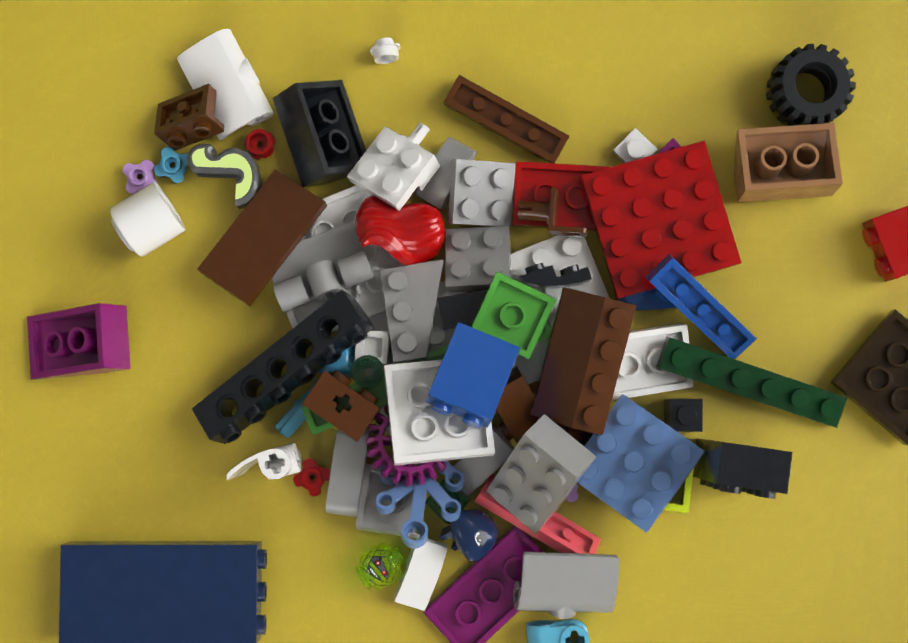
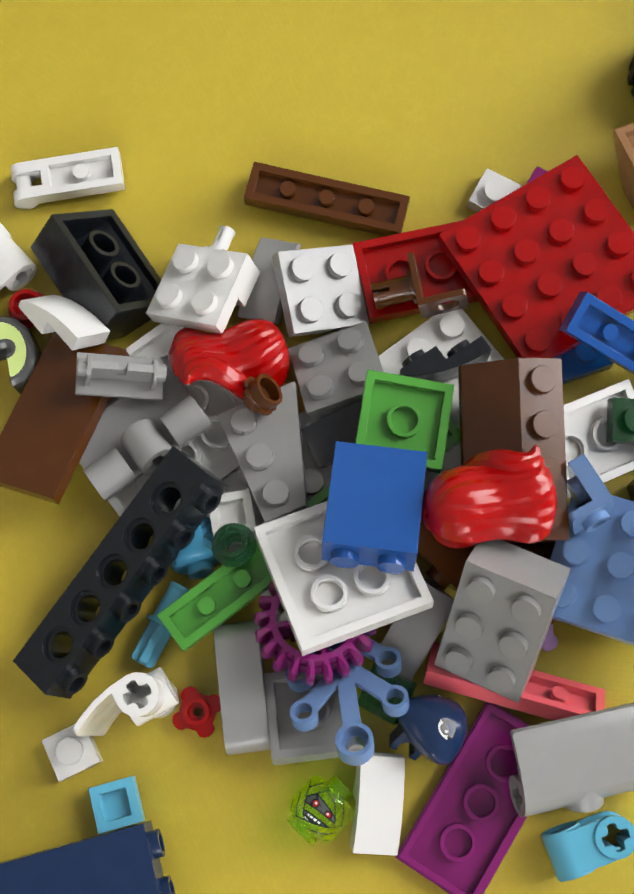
camera: 10 degrees left, 10 degrees down
reddish brown brick [302,369,381,442] -> none
white plate [370,38,401,64] -> none
none -> white plate [10,147,125,209]
none -> white slope [18,294,110,350]
none -> white plate [42,724,103,782]
none -> light grey hinge [75,352,167,400]
none -> medium azure plate [88,775,145,834]
none -> reddish brown plate [242,374,283,416]
none -> red piece [421,445,557,548]
none -> medium blue bracket [567,454,614,534]

